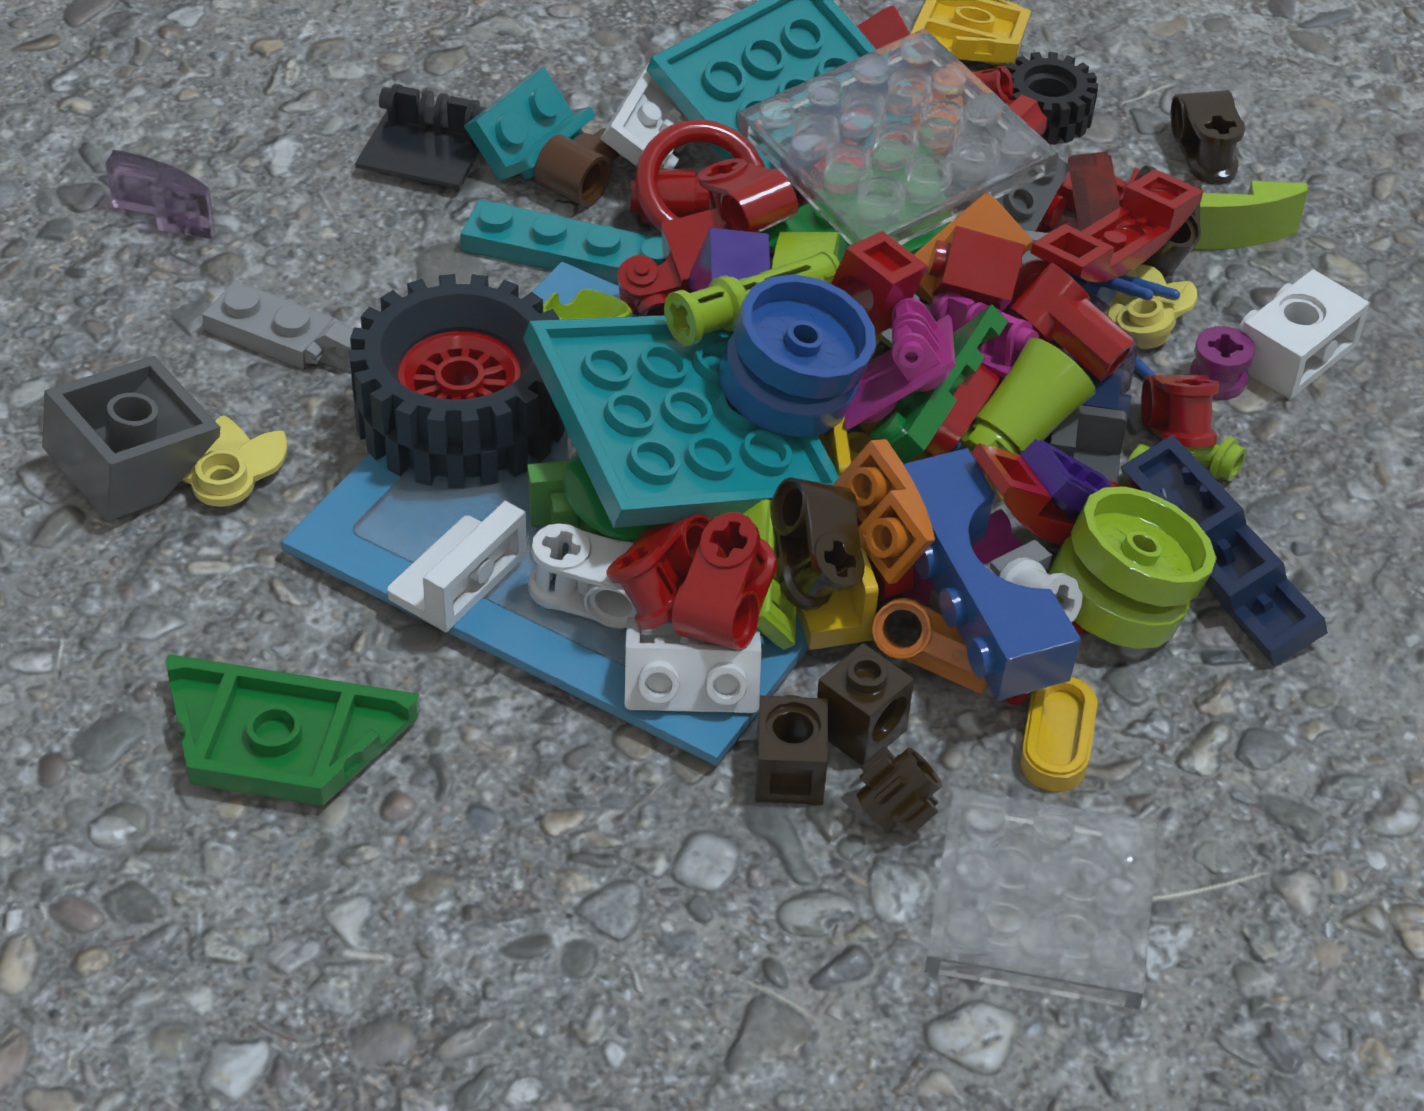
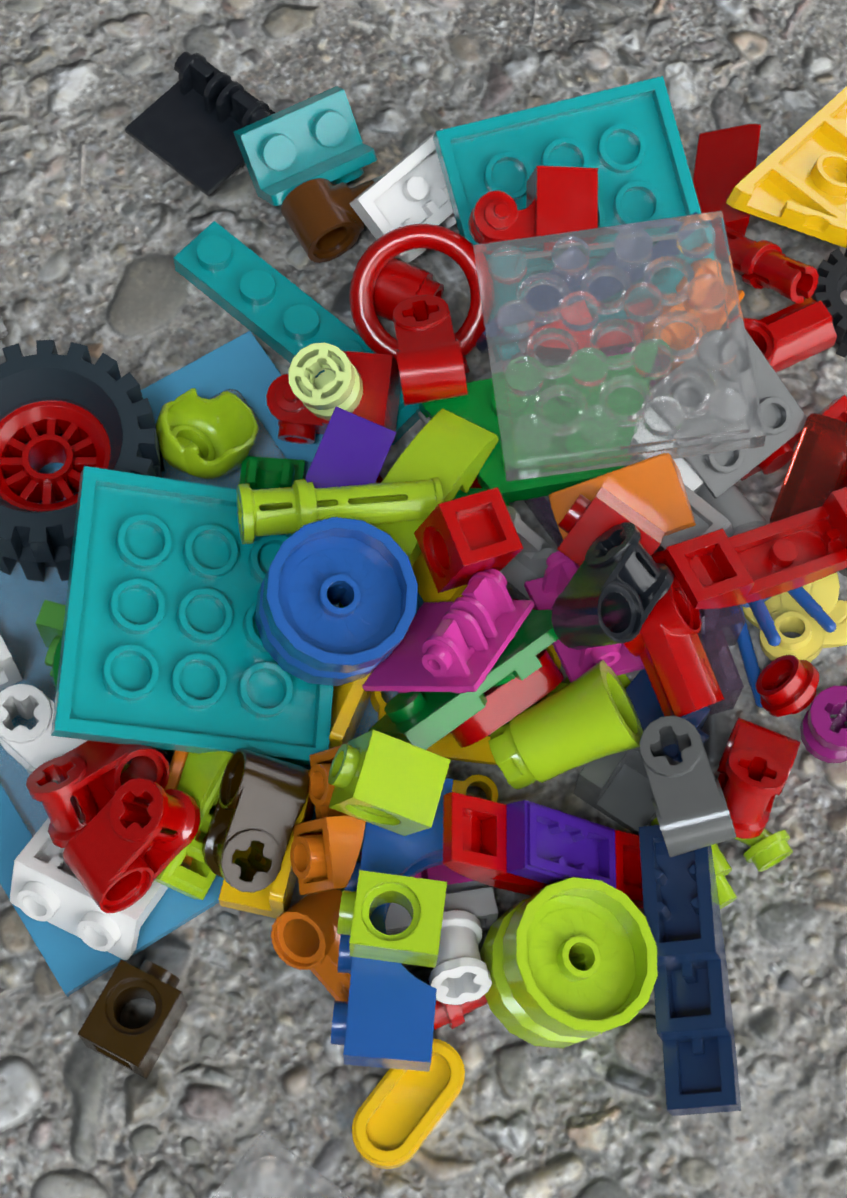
camera: 25 degrees right, 20 degrees up
dark brown brick [817,643,914,766] -> none
dark brown gear [856,746,942,834] -> none
none -> yellowish green wheel [288,342,363,420]
none -> lime brick [328,729,451,836]
none -> lime brick [337,870,447,968]
none -> red brick [468,166,598,263]
none -> black piece [551,522,674,650]
none -> dark grey piece [640,716,736,858]
none -> red plate [756,655,819,717]

